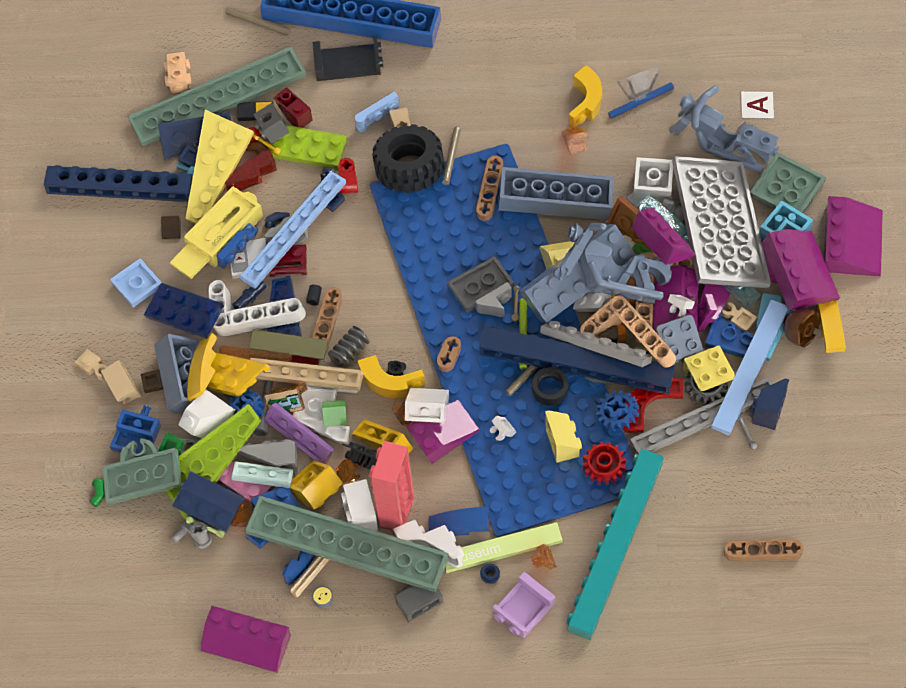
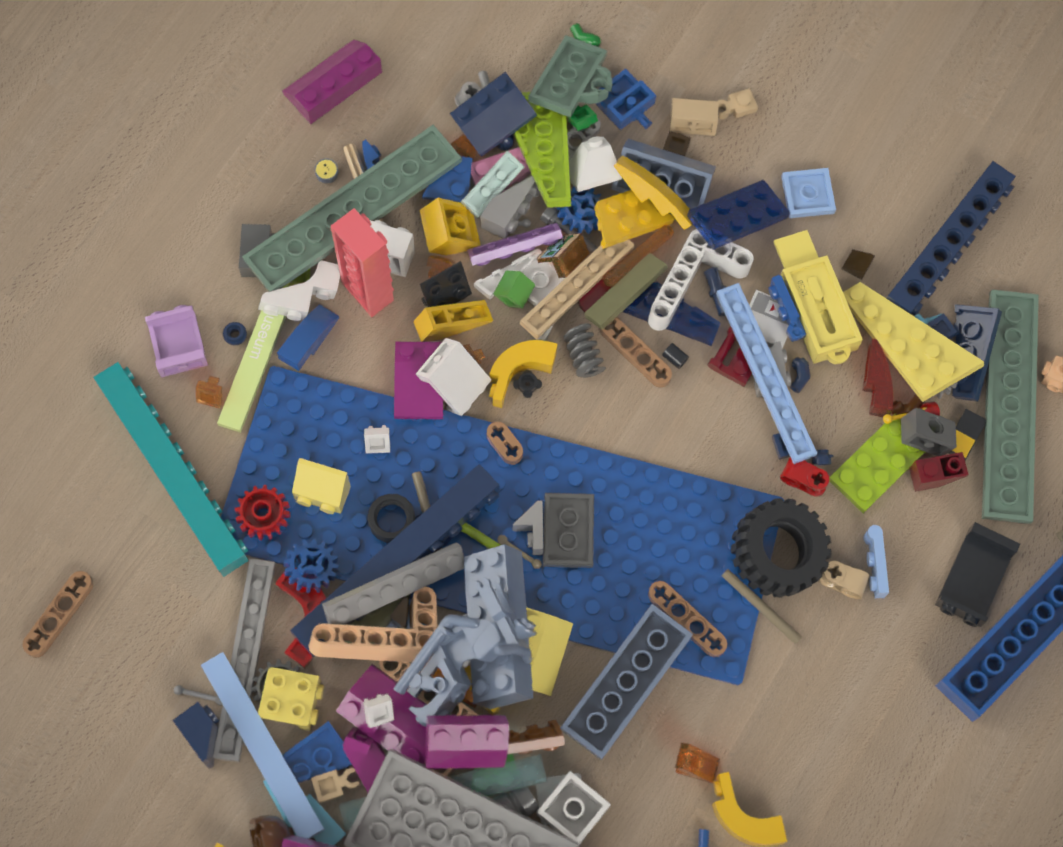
camera: 115 degrees right, 10 degrees up
sand blue bracket [656,315,704,364] -> none

